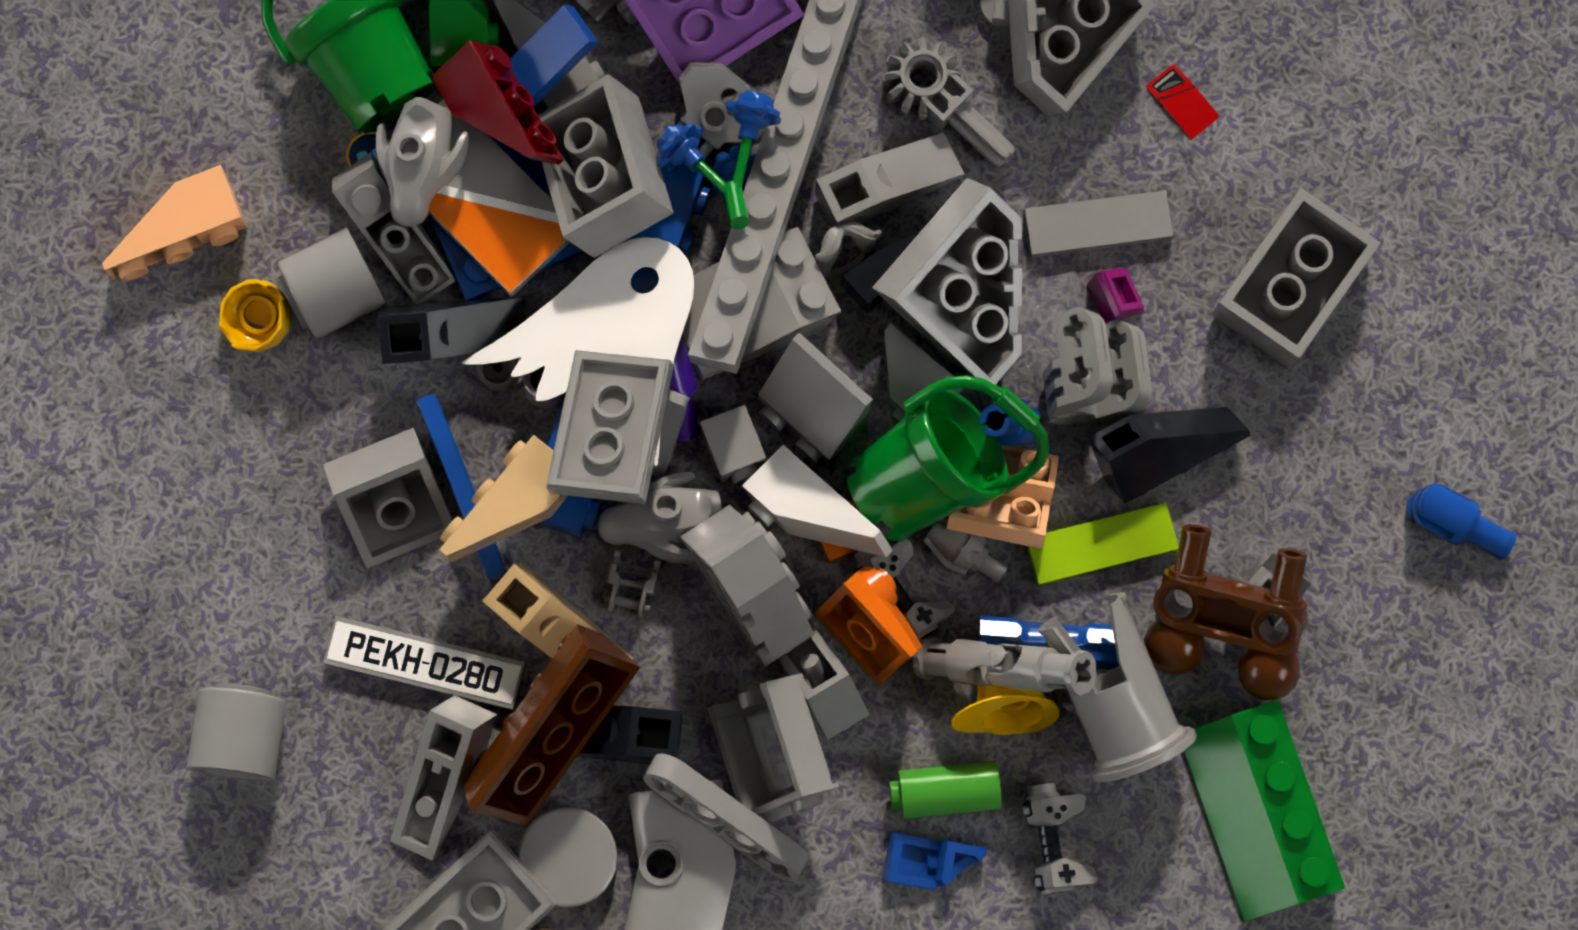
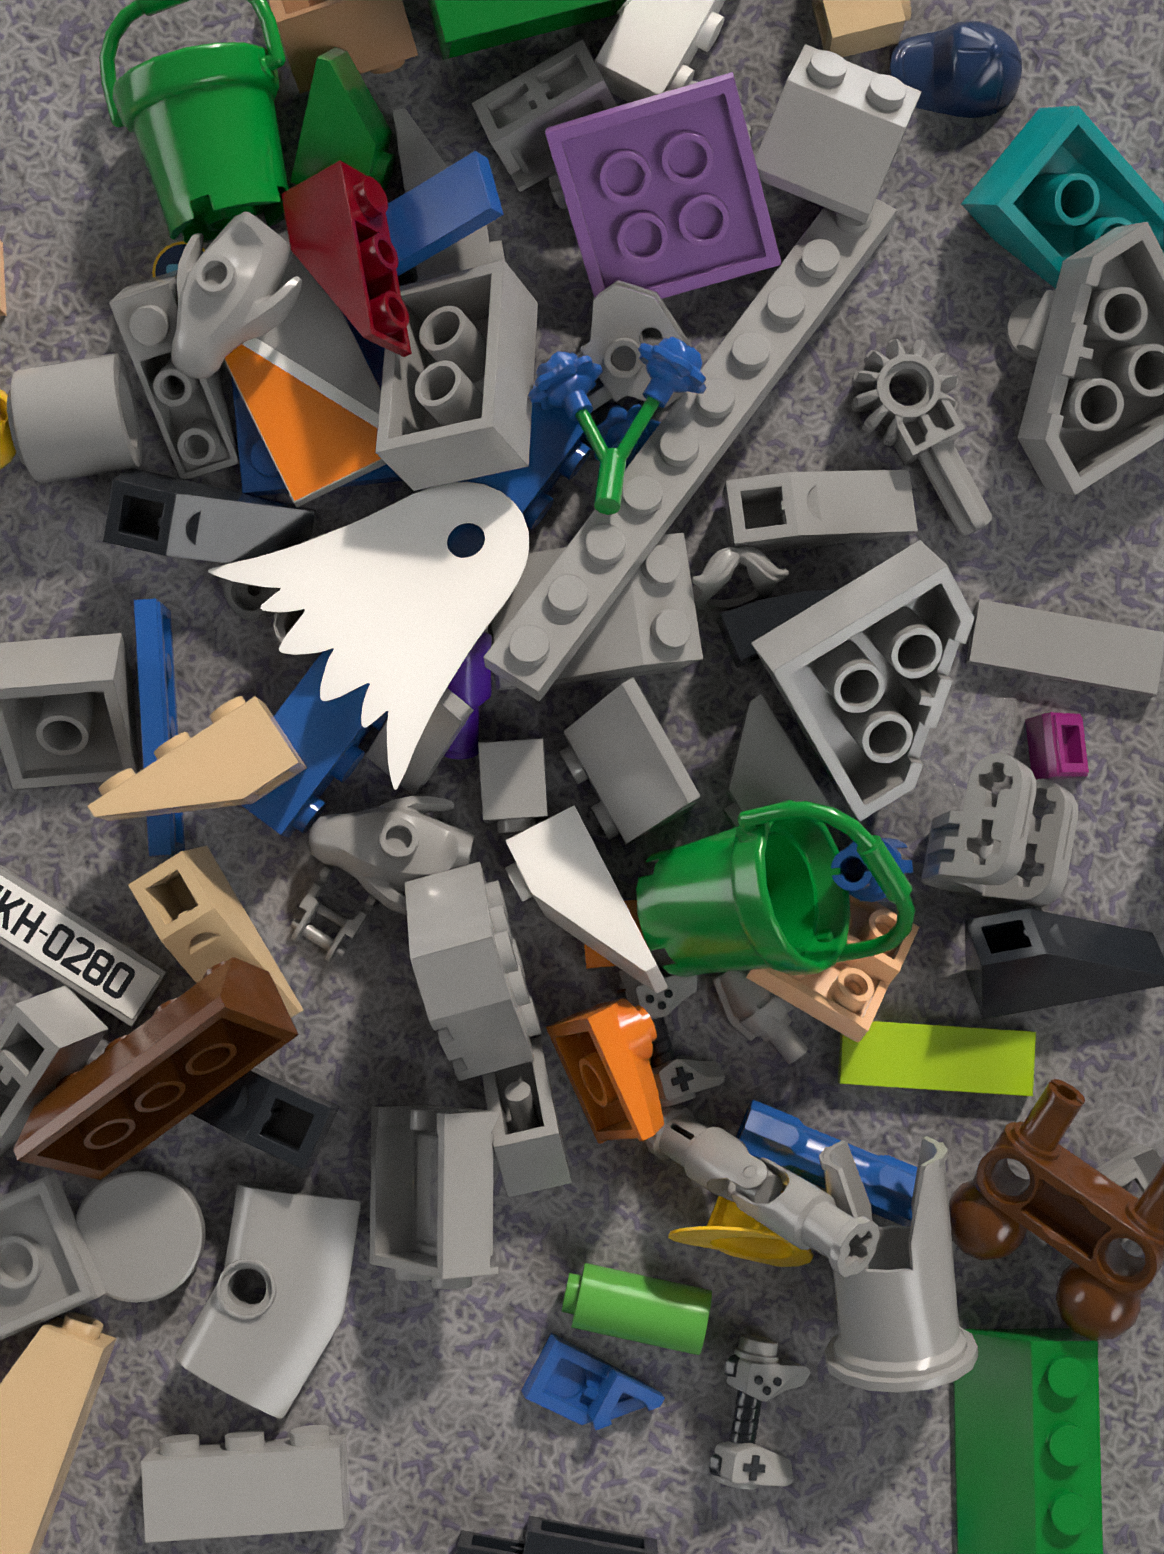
camera: 25 degrees right, 5 degrees up
light grey tile [546,350,674,504] -> none
light grey beam [643,754,809,881] -> none

